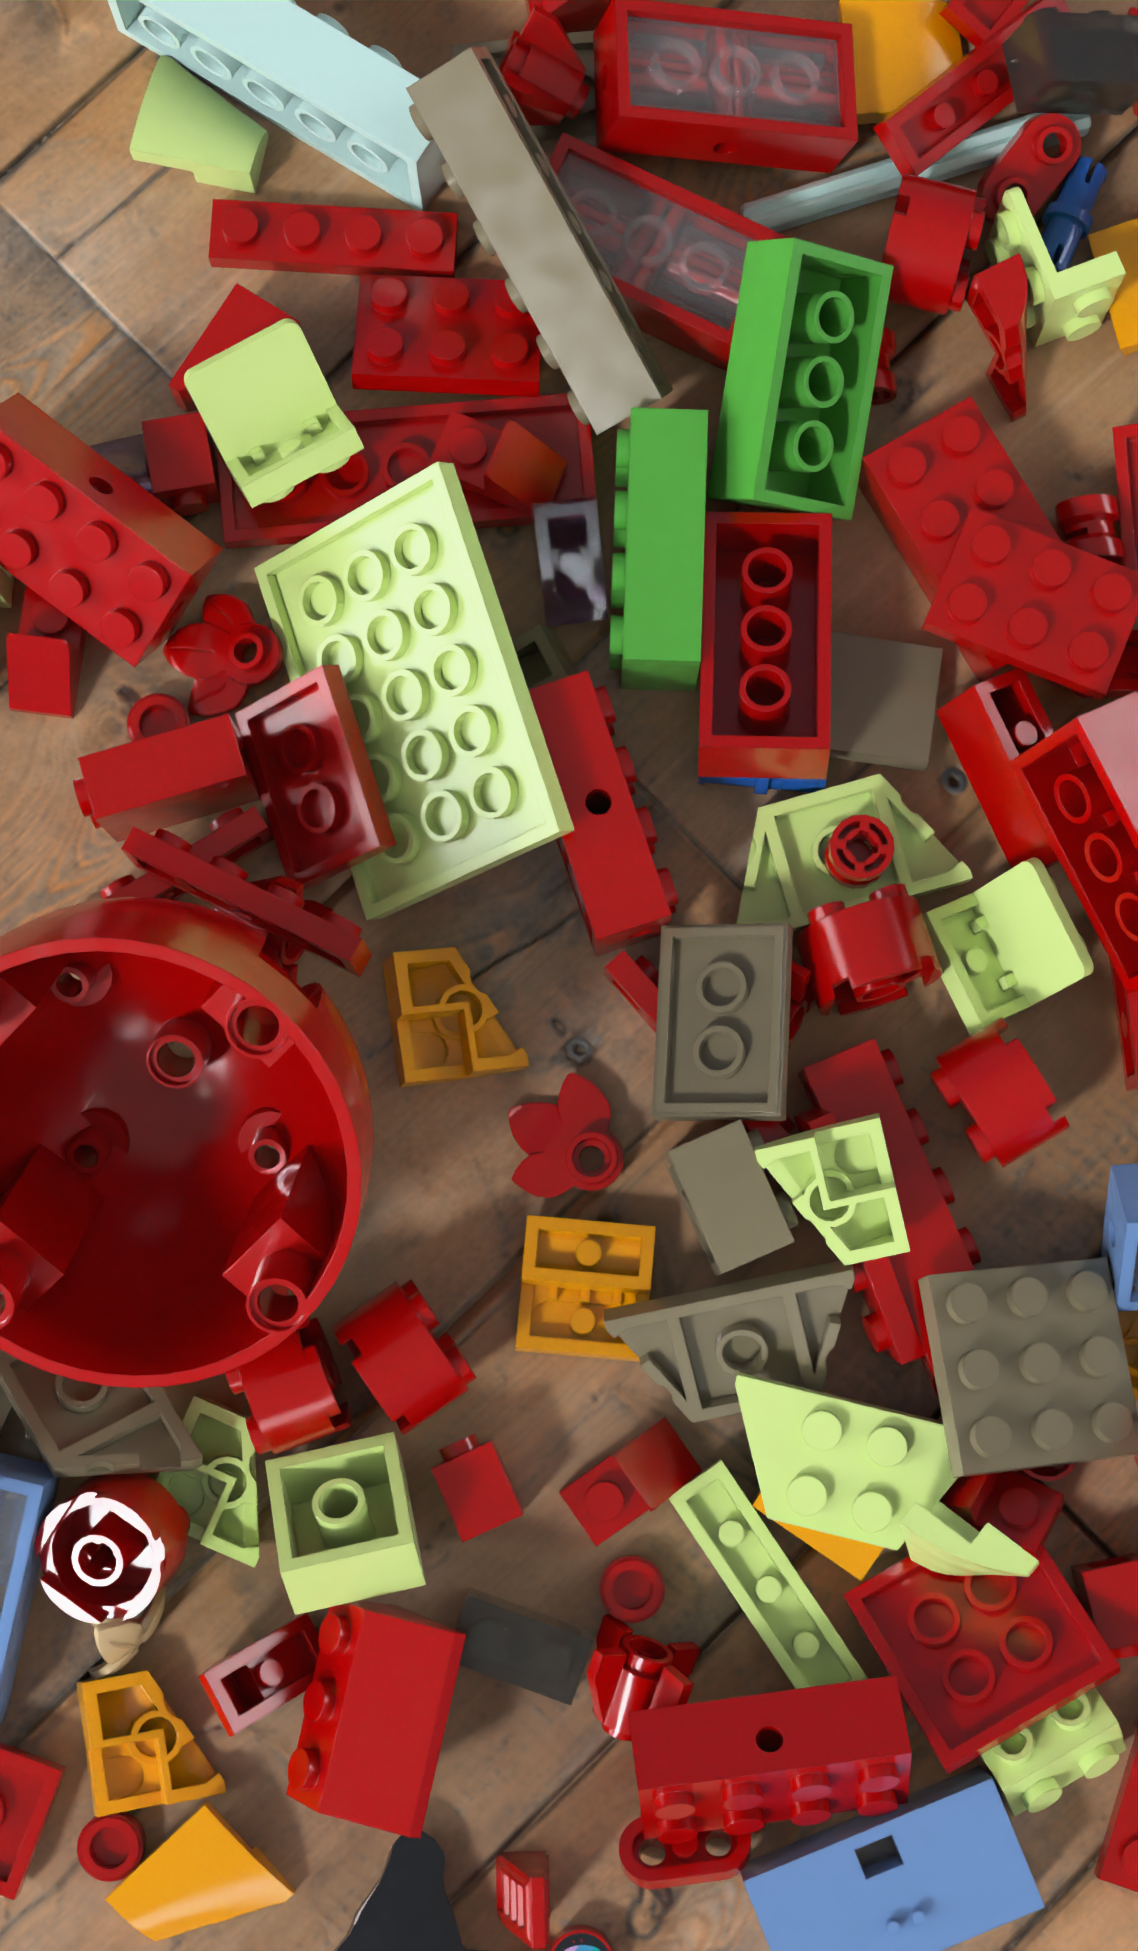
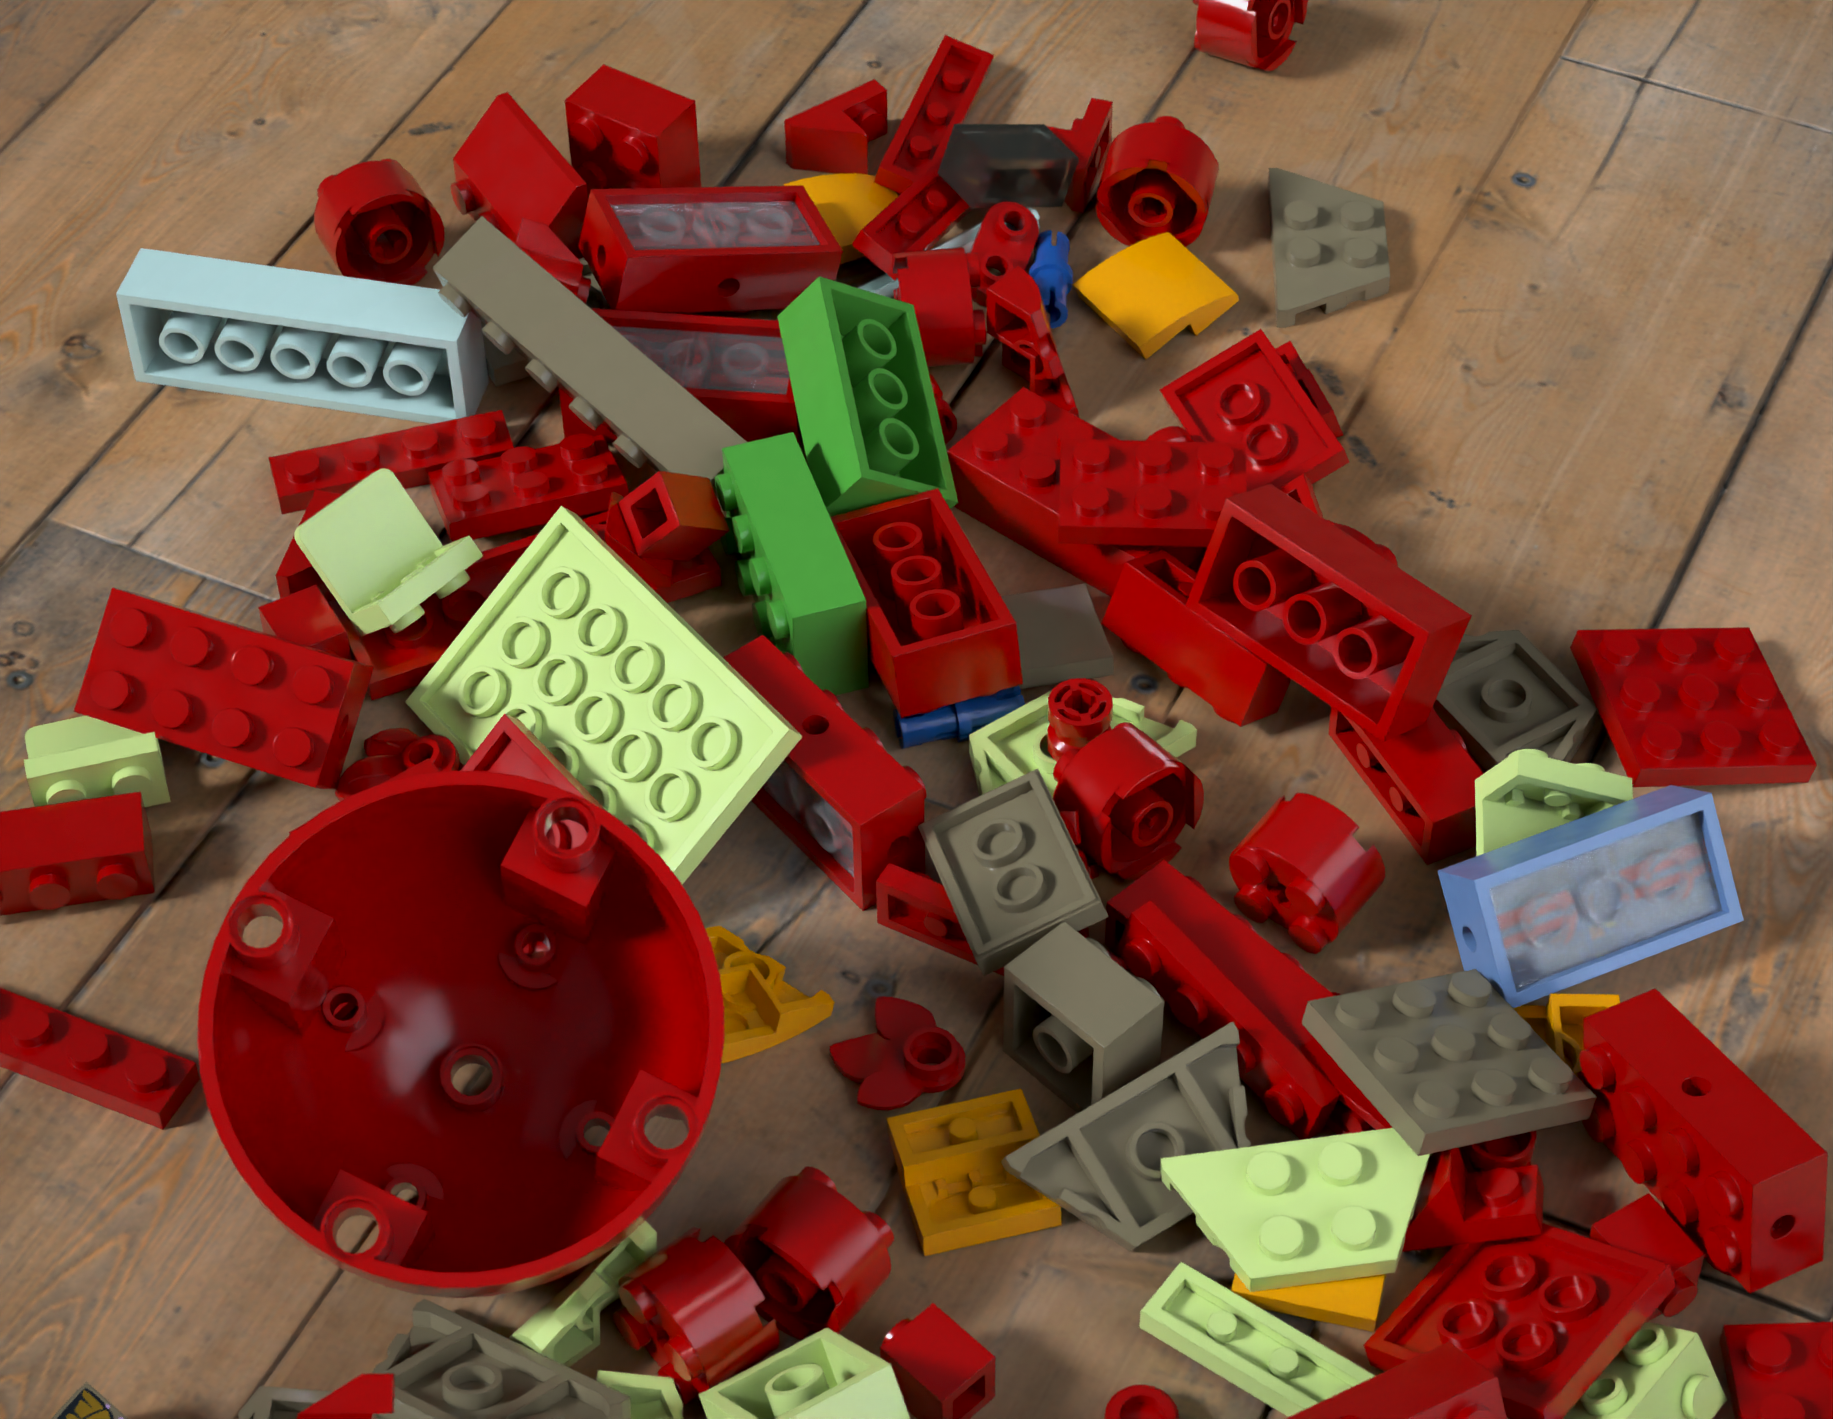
camera: 20 degrees left, 35 degrees down
red slope [6,586,87,719] -> none
yellowish green slope [129,55,269,194] -> none
slope [532,496,609,627] -> none
red slope [559,1416,702,1547] -> none
yellowish green slope [755,1113,910,1266] -> none
yellowish green slope [899,1501,1039,1577] -> none
yellowish green bracket [923,857,1094,1035] -> none
yellowish green bracket [985,186,1126,347] -> none
none -> red brick [618,471,730,562]

